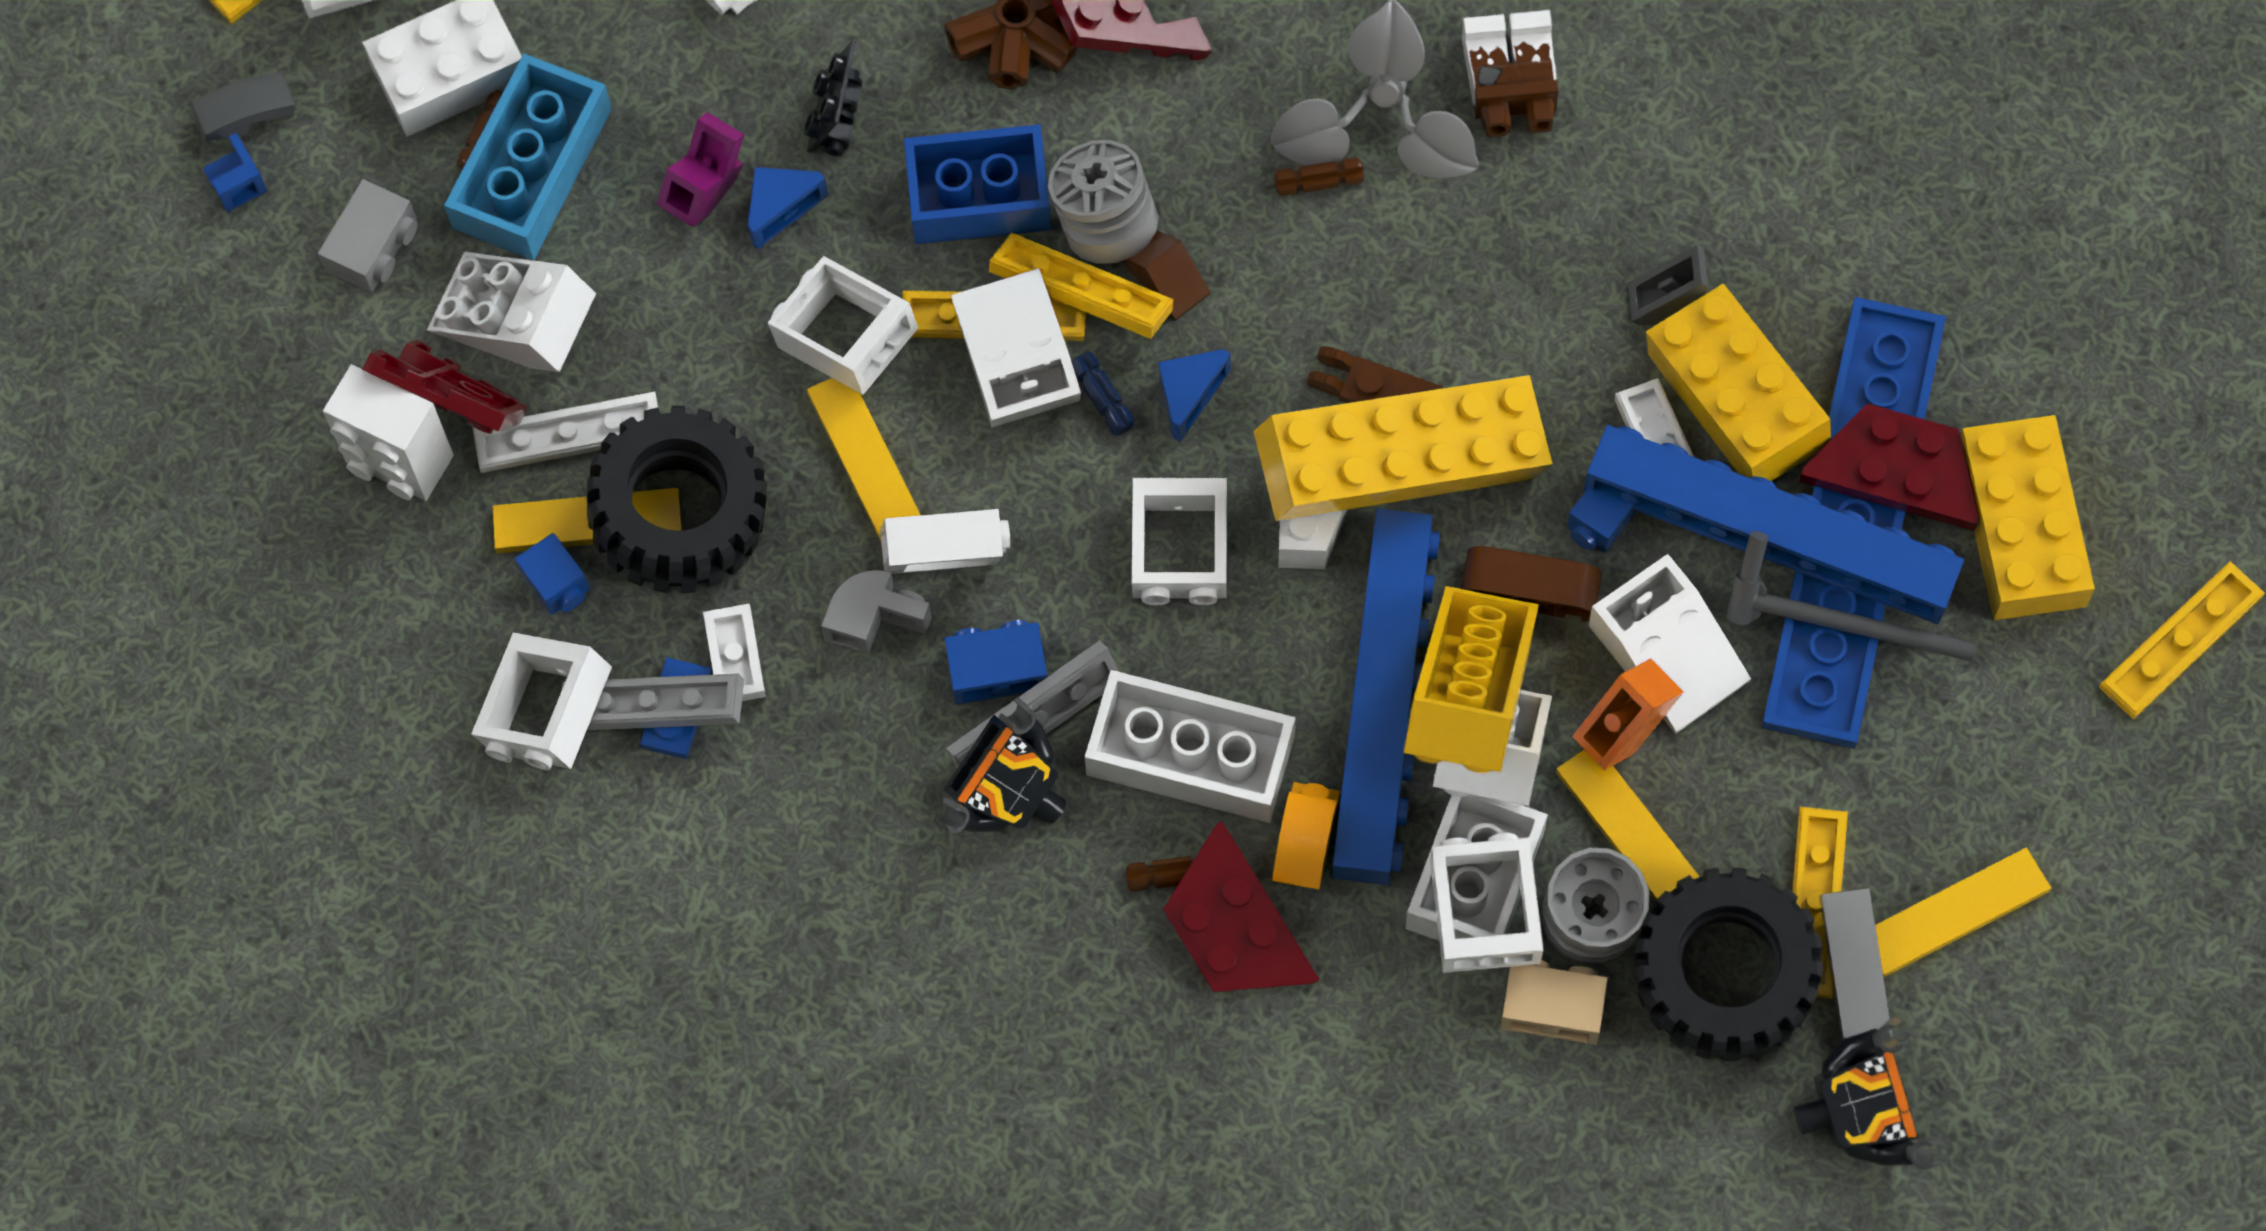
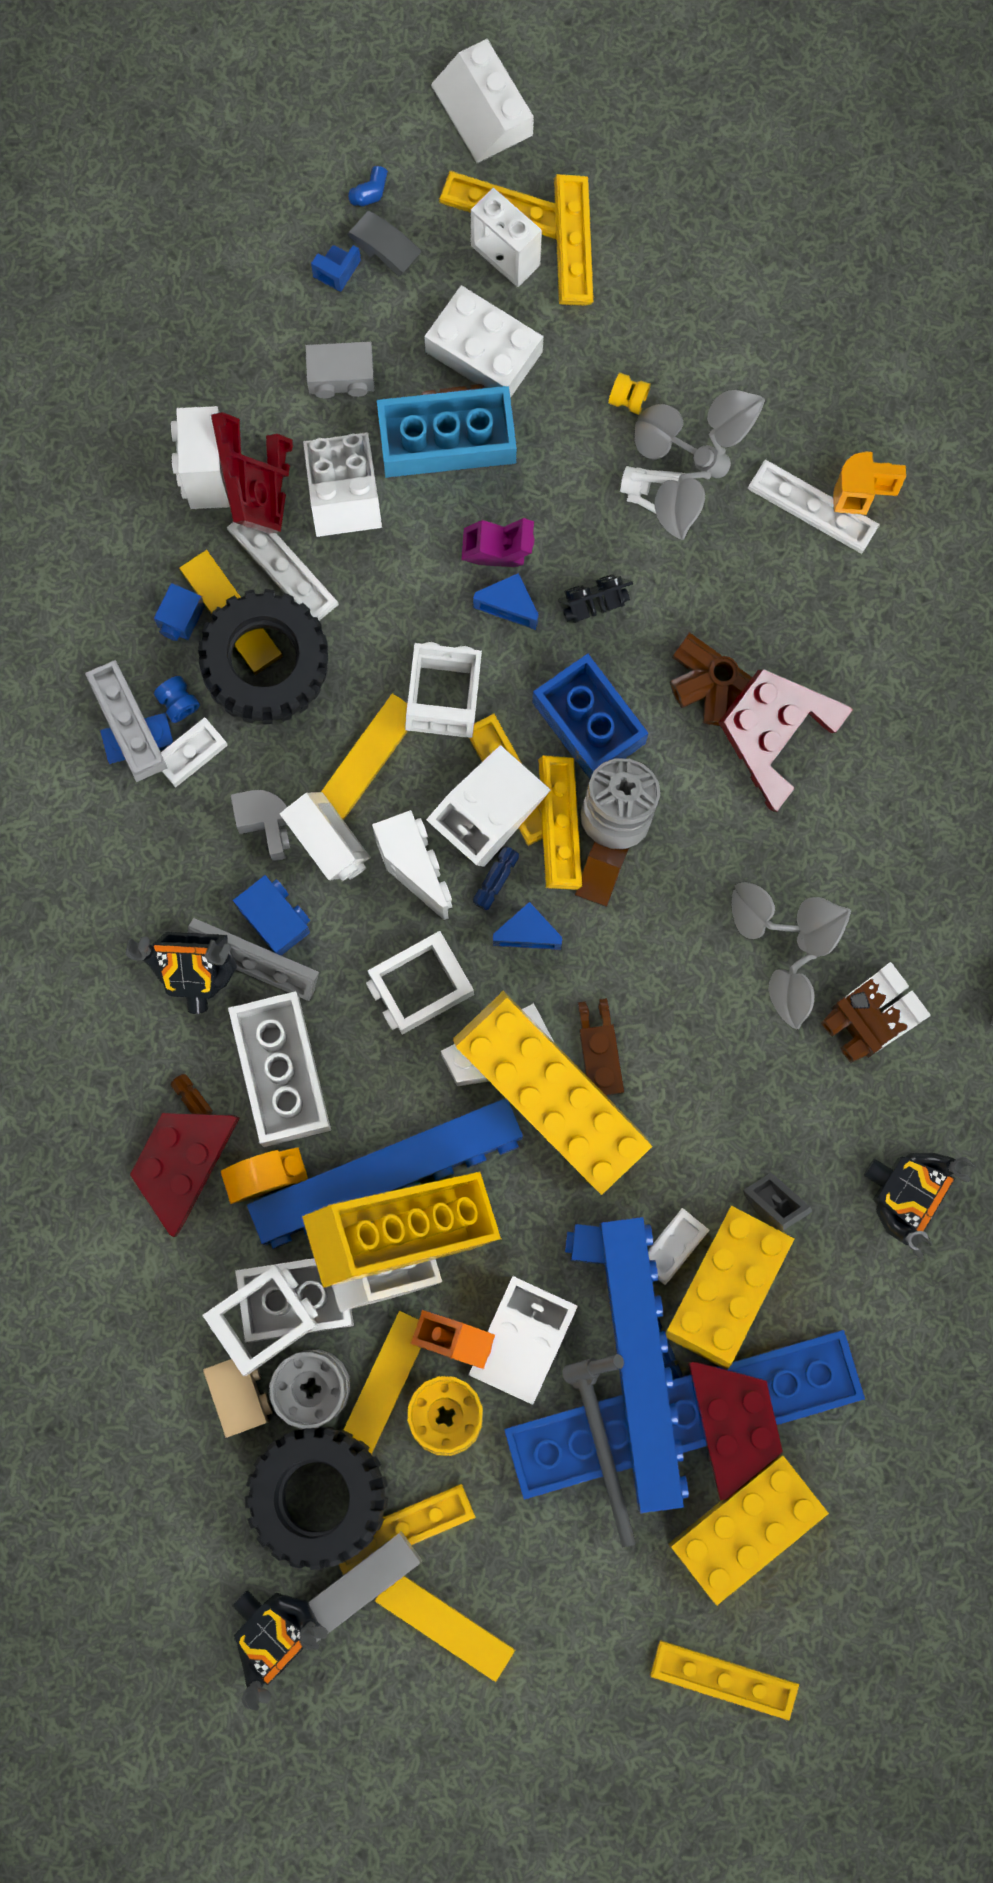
camera: 55 degrees right, 10 degrees up
white window [471,633,612,770] -> none
reddish brown axle [1274,158,1364,196] -> none
reddish brown beam [1461,546,1602,622] -> none
none -> blue wheel [153,676,200,723]
none -> blue arm [348,166,388,207]
none -> white slope [372,810,452,920]
none -> yellow wheel [407,1376,483,1456]
none -> torso [864,1153,976,1257]

